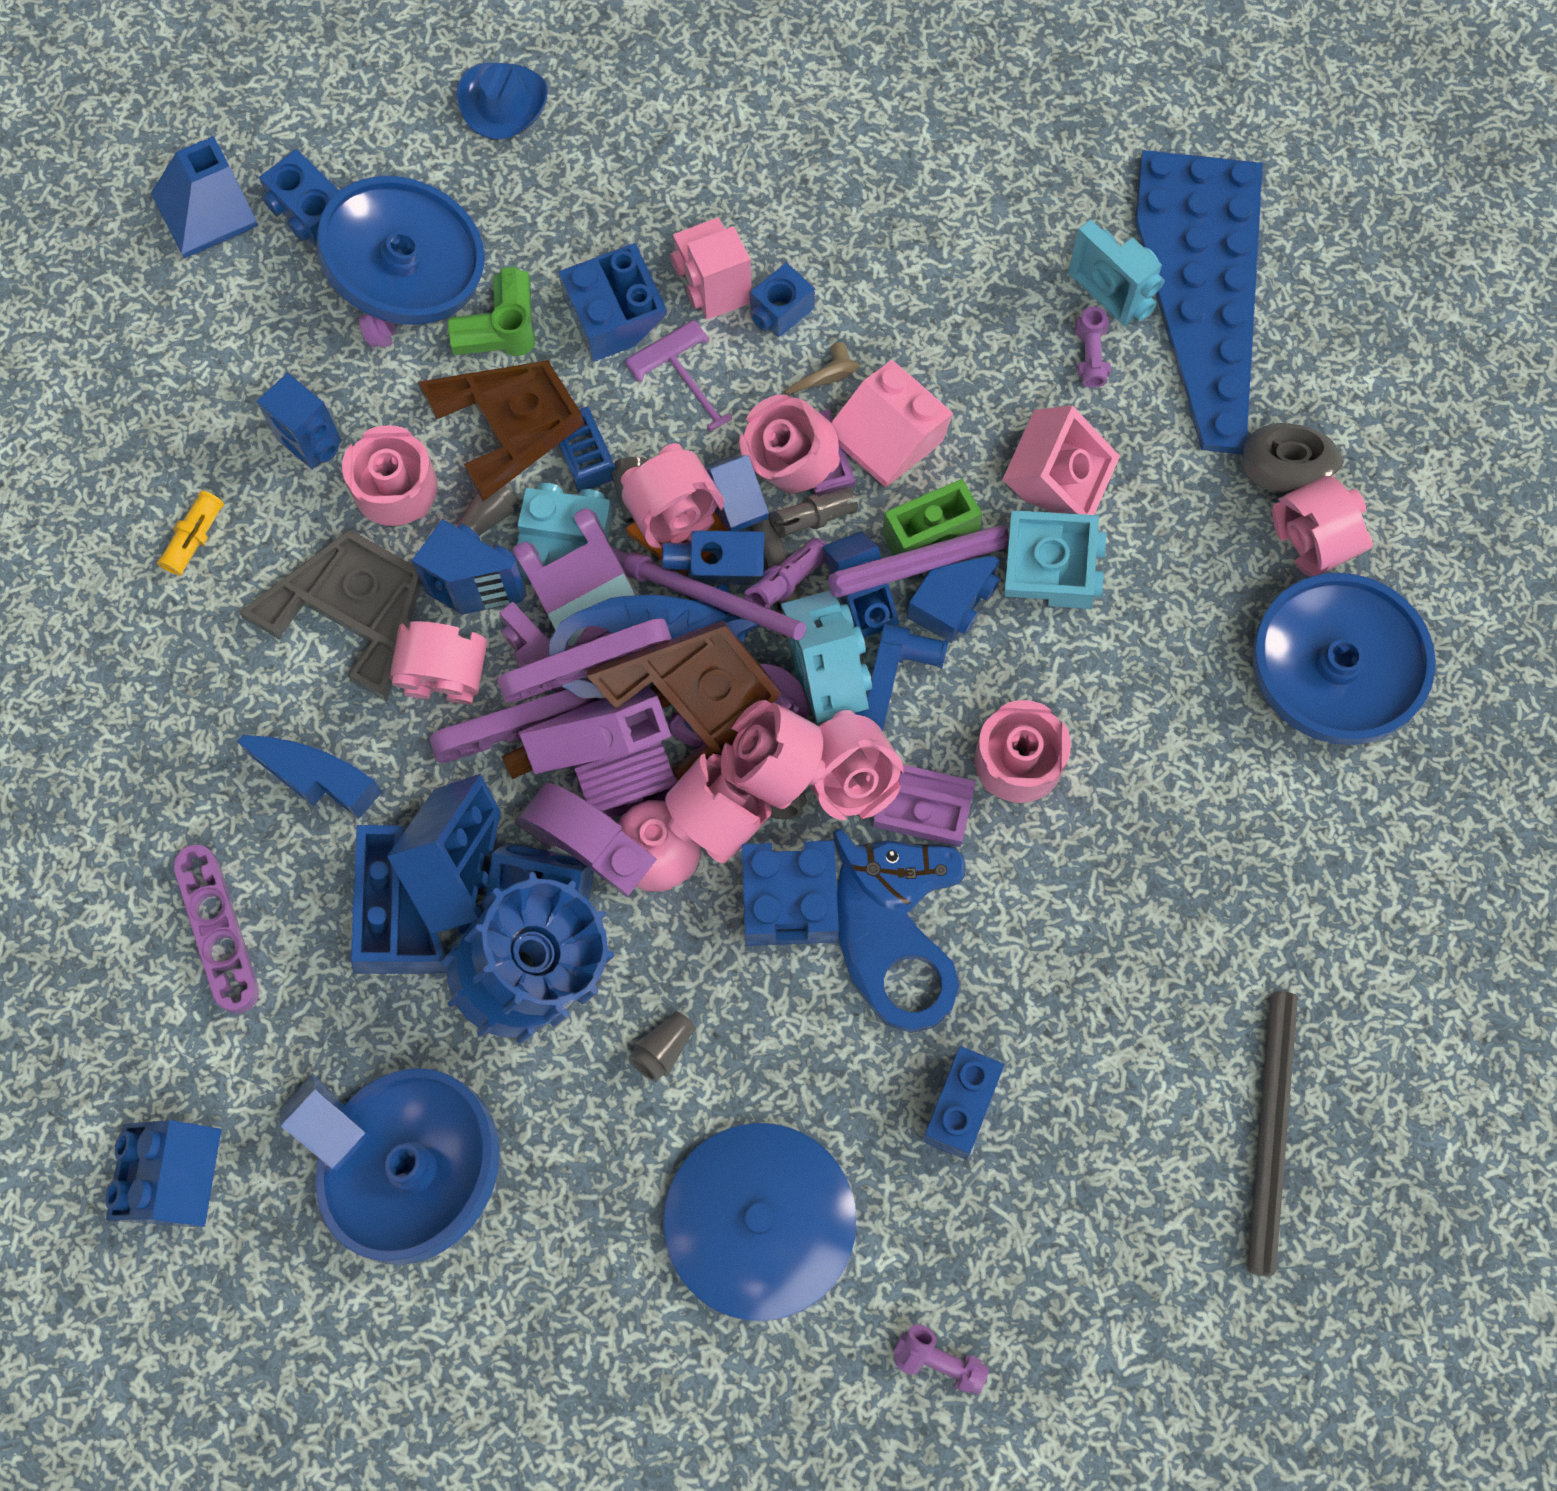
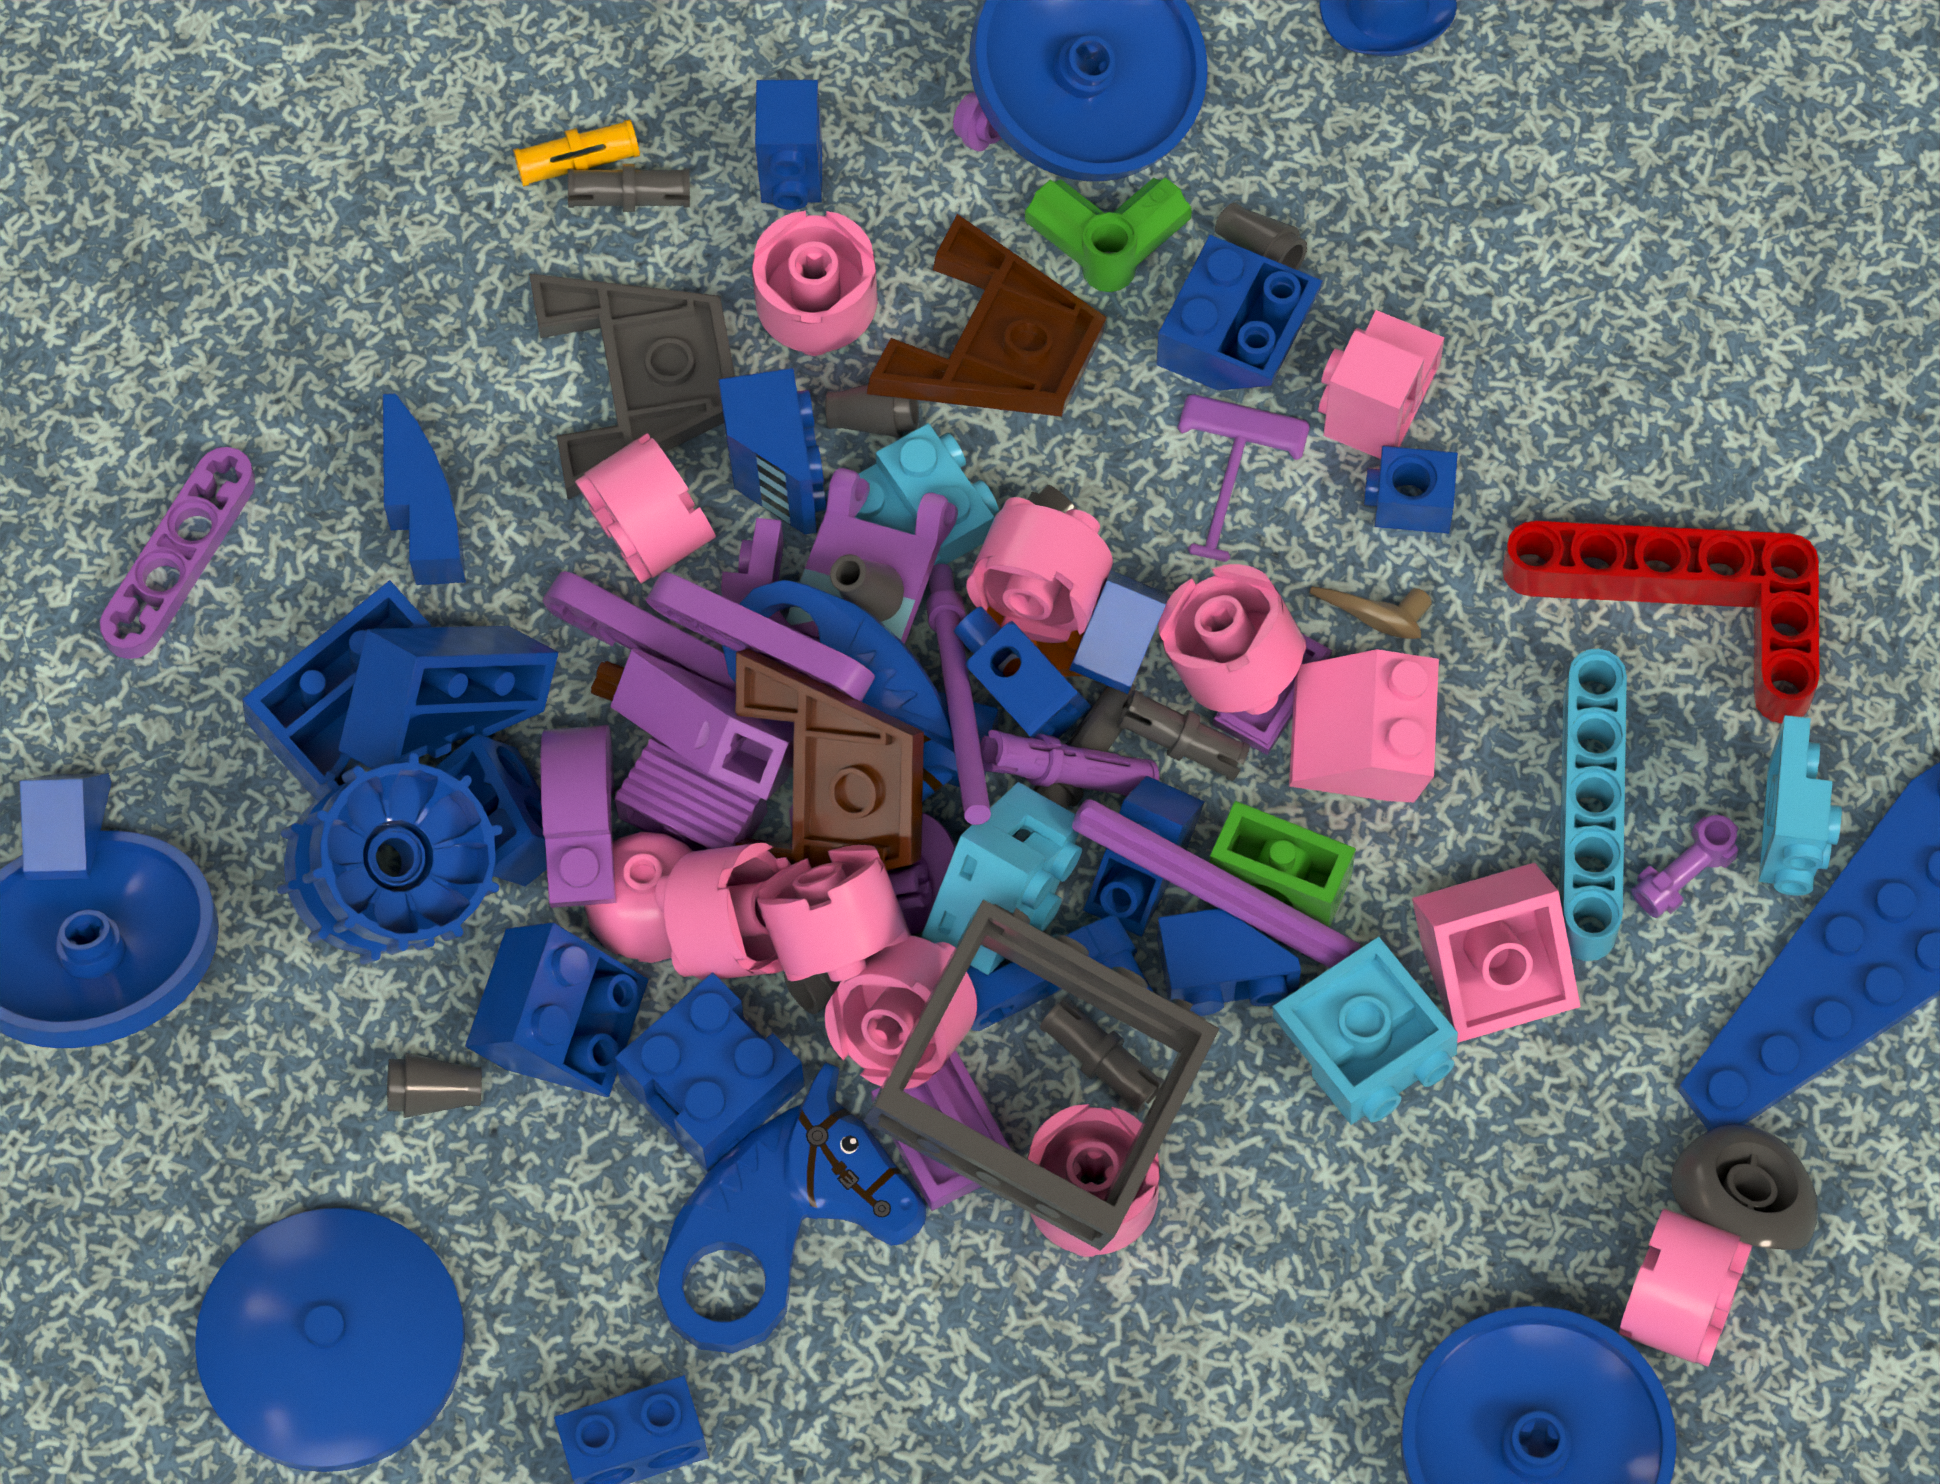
camera: 50 degrees right, 5 degrees down
blue slope [558,406,616,493] -> none
none -> blue slope [465,922,649,1097]
none -> dark grey pin [568,164,690,212]
none -> dark grey cone [830,554,904,622]
none -> dark grey window [863,899,1220,1251]
none -> dark grey pin [1039,996,1164,1114]
none -> dark grey cone [1215,203,1307,270]
none -> red beam [1502,521,1820,724]
none -> medium azure beam [1559,648,1627,961]

